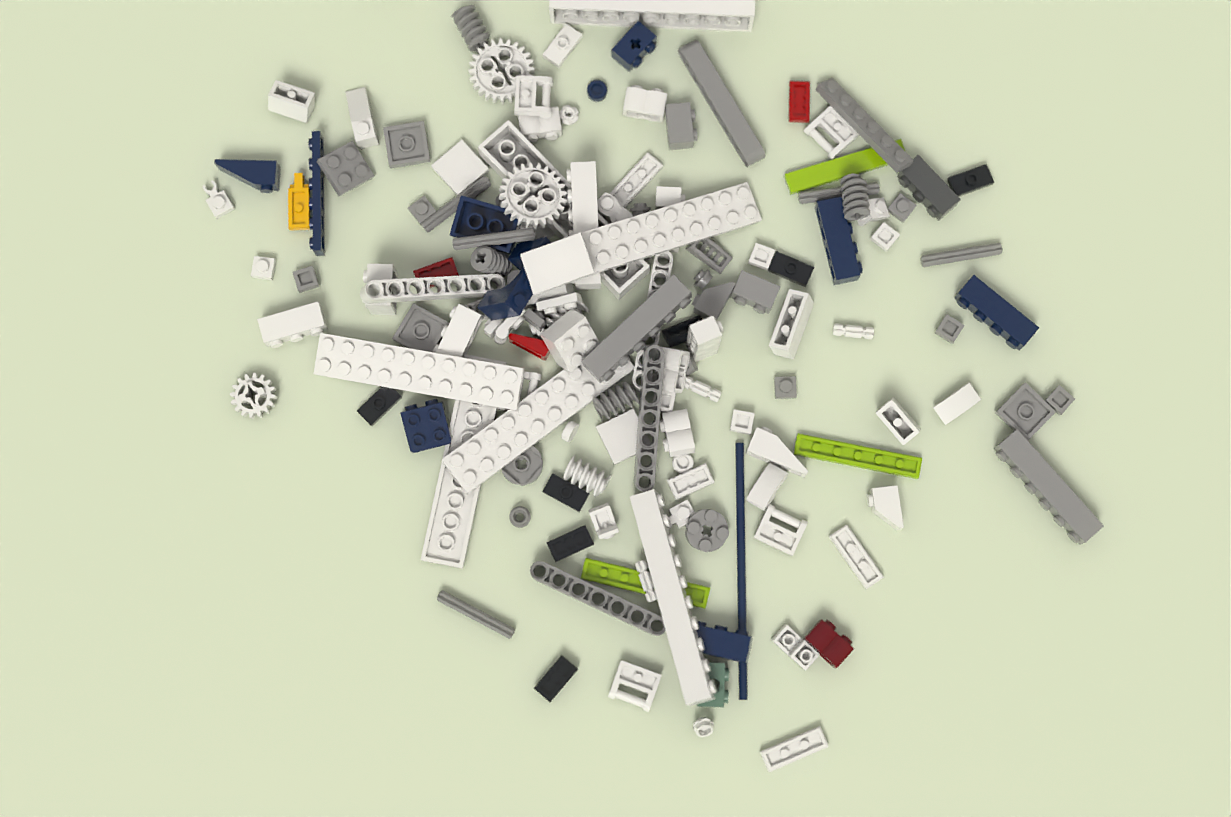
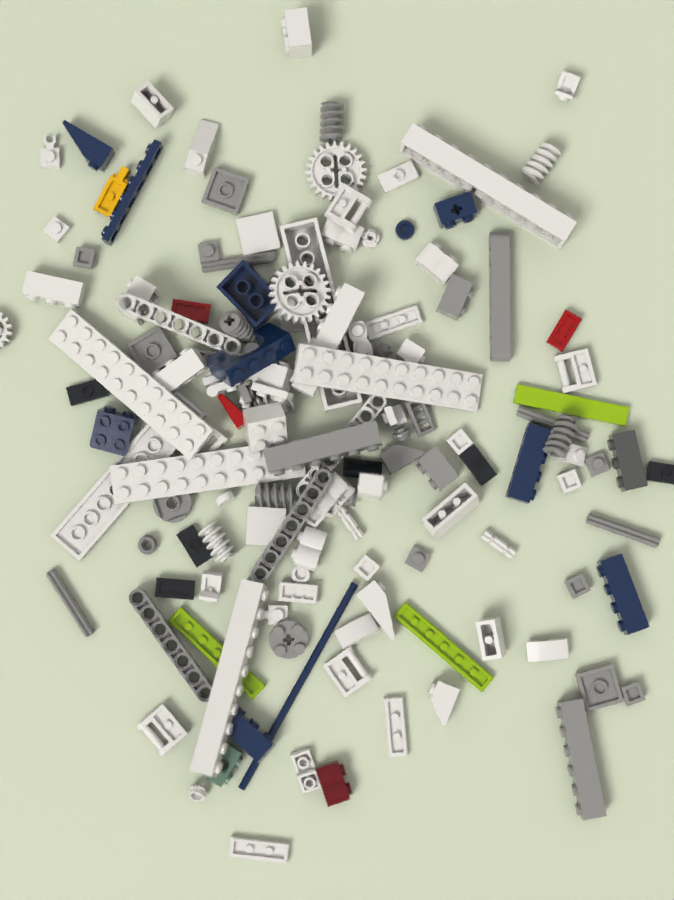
camera: 25 degrees right, 5 degrees up
light grey plate [317,141,374,196] -> none
light grey axle [452,228,536,250] -> none
white tile [520,232,595,295] -> none
black plate [534,655,578,702] -> none
white axle [635,560,657,602] -> none
light grey plate [816,78,914,173] -> none
none -> white bracket [381,404,407,428]

